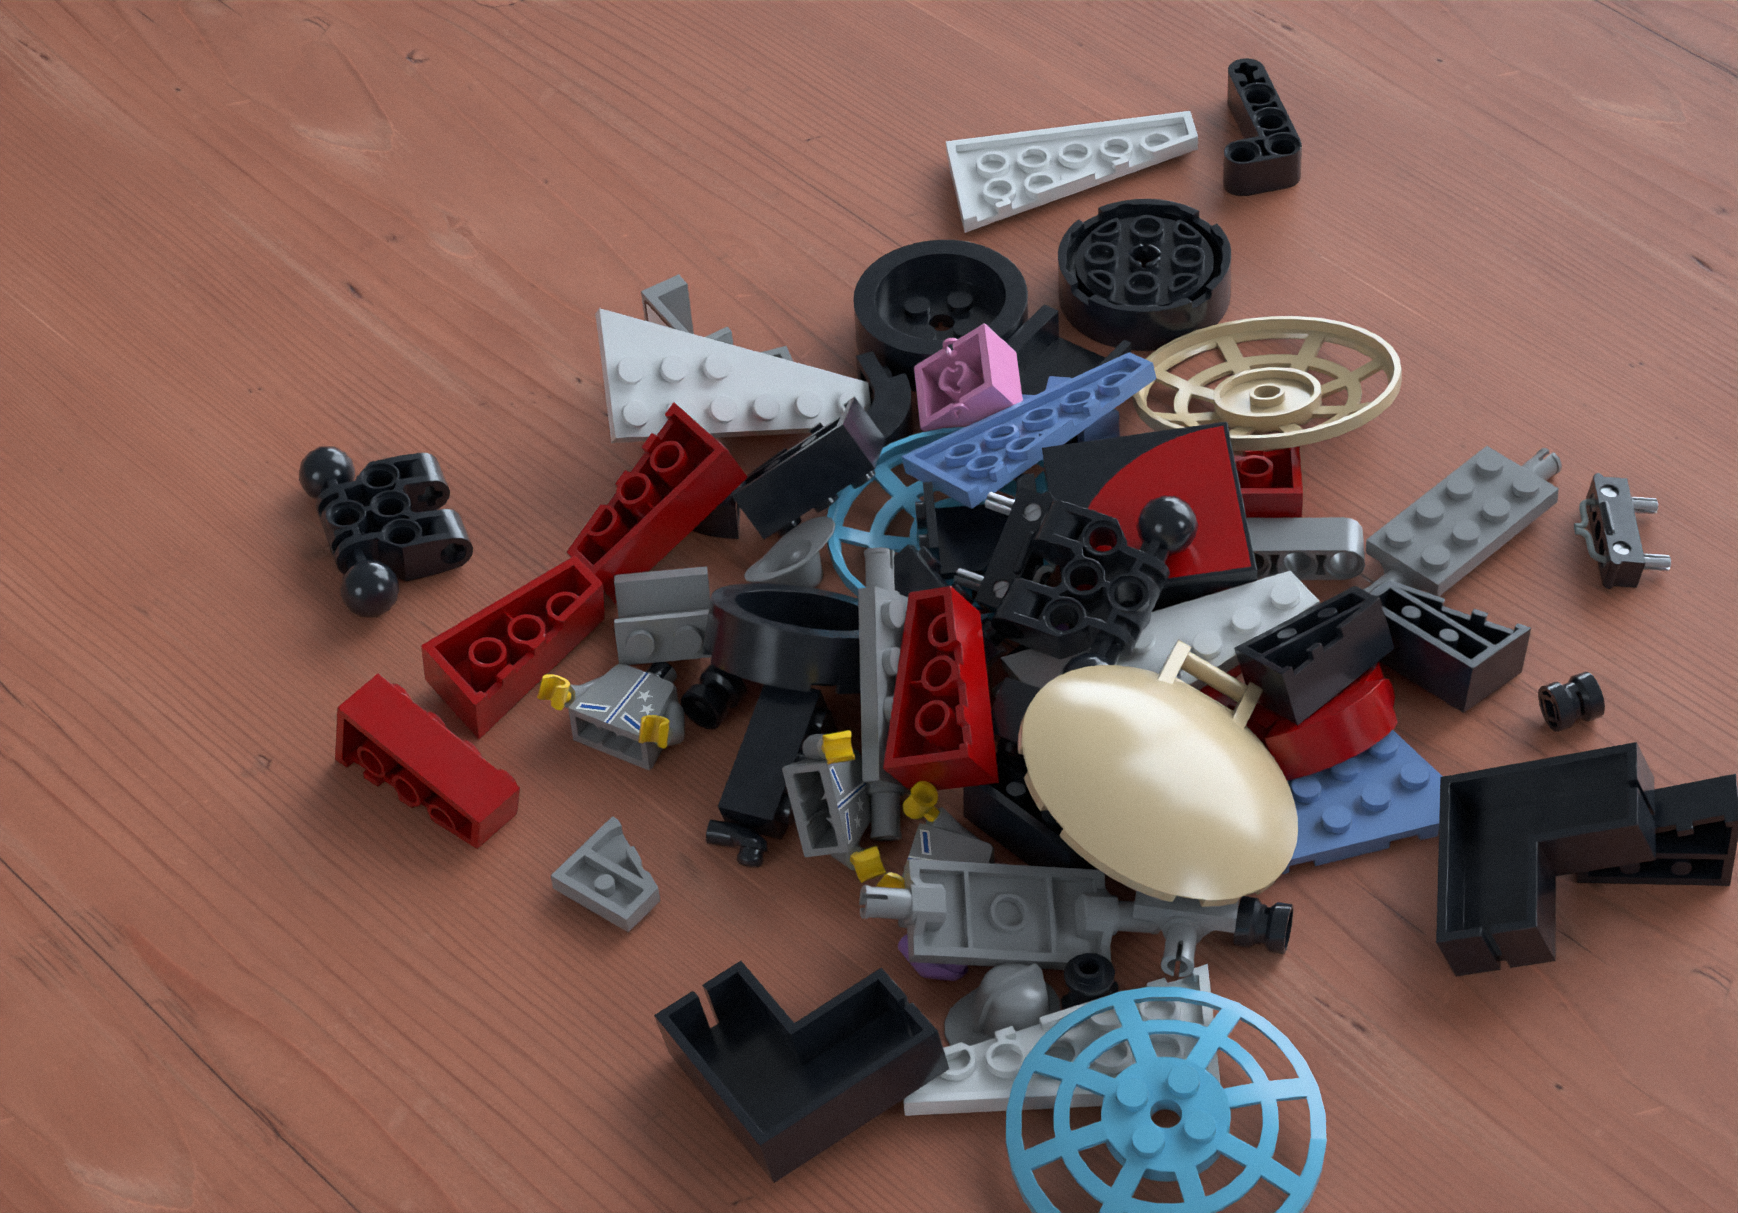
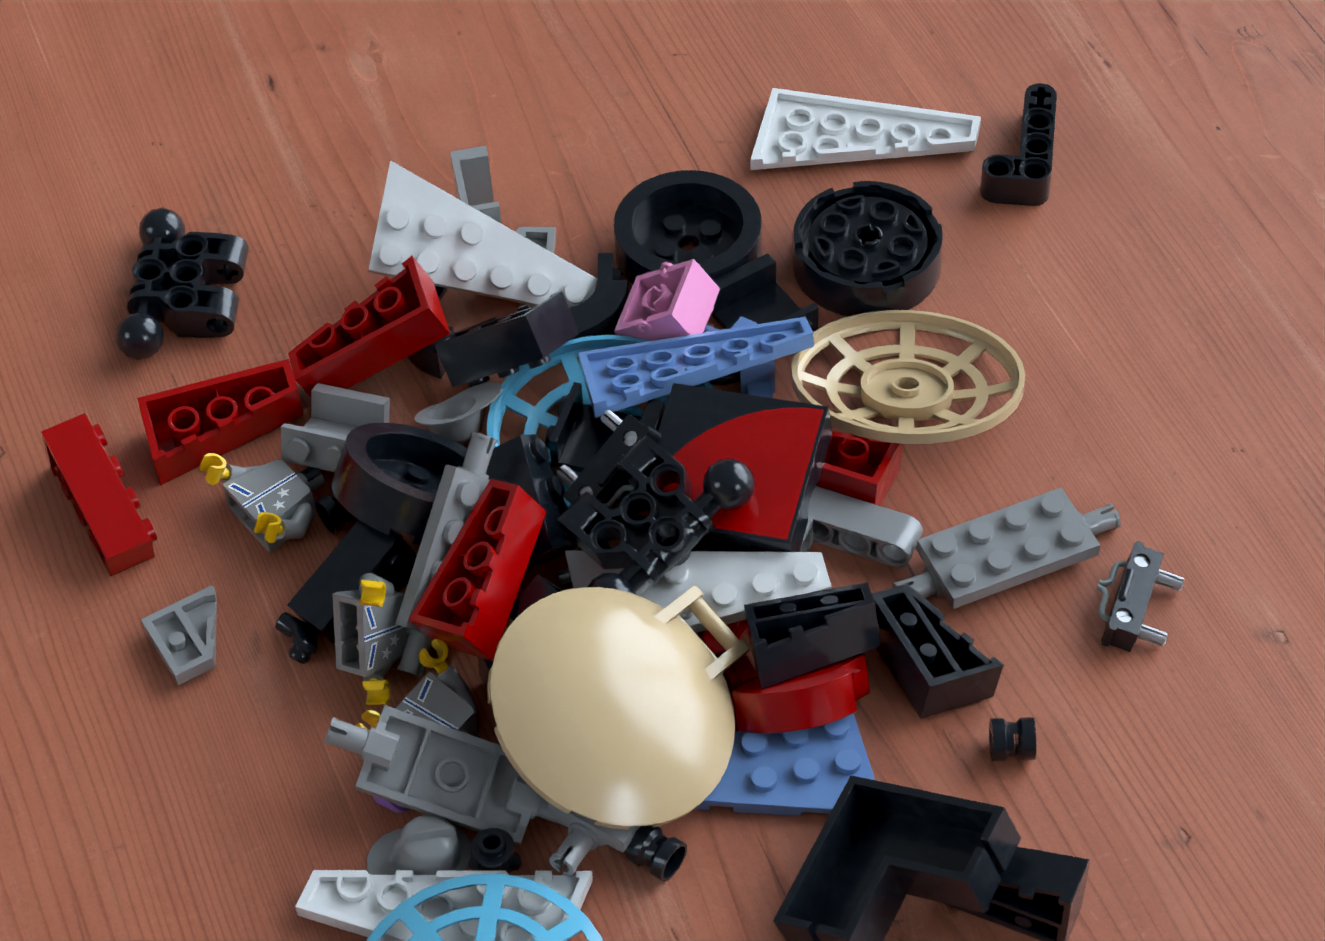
camera: 20 degrees right, 5 degrees up
black piece [654,961,950,1183] -> none

